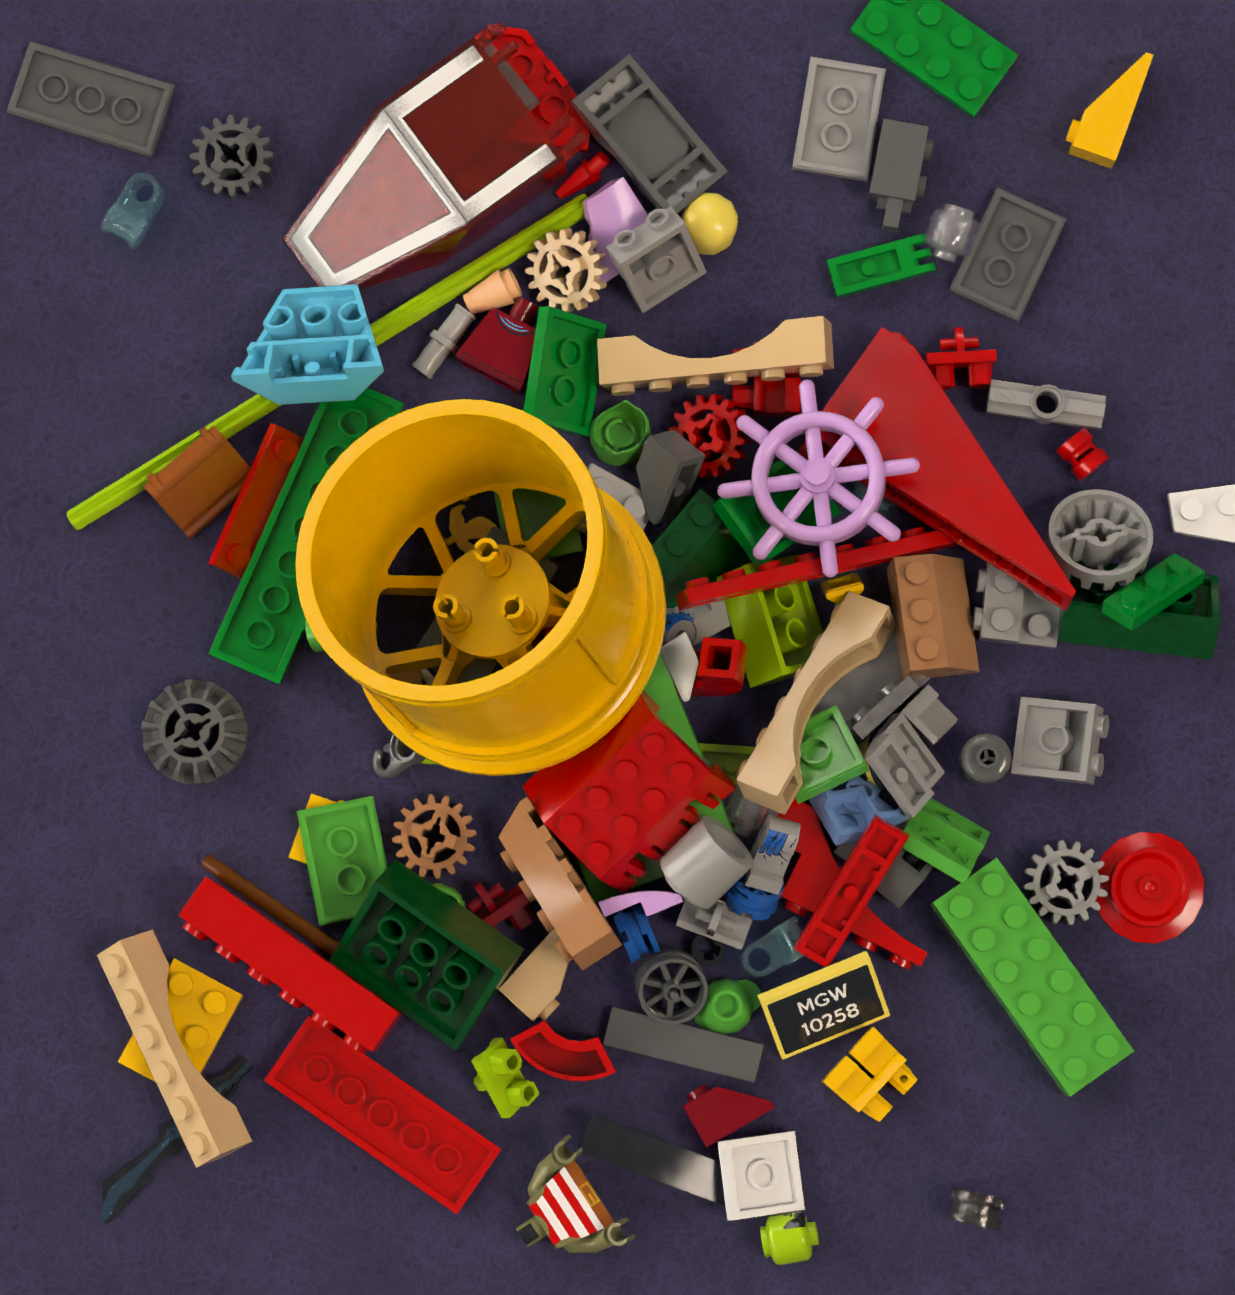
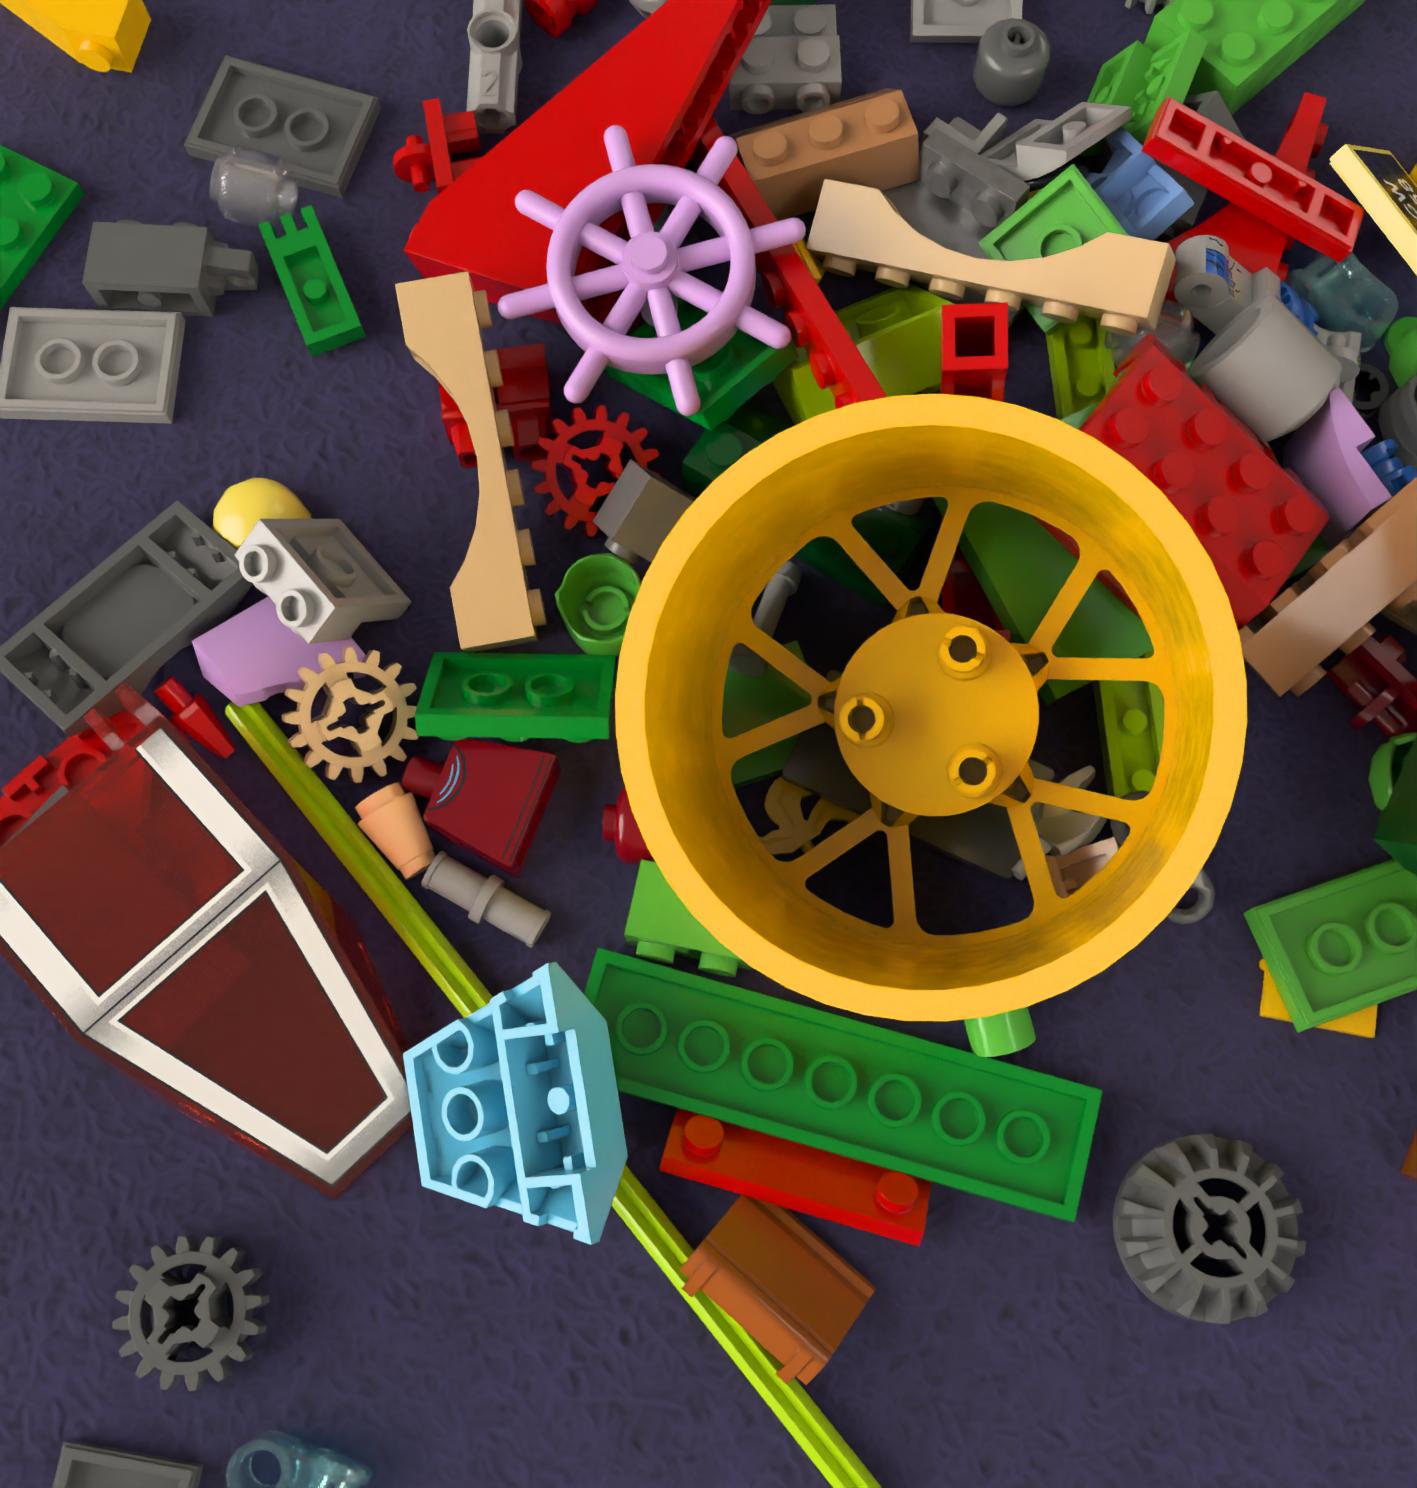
camera: 100 degrees left, 10 degrees down
medium nougat gear [392,794,477,879] -> none

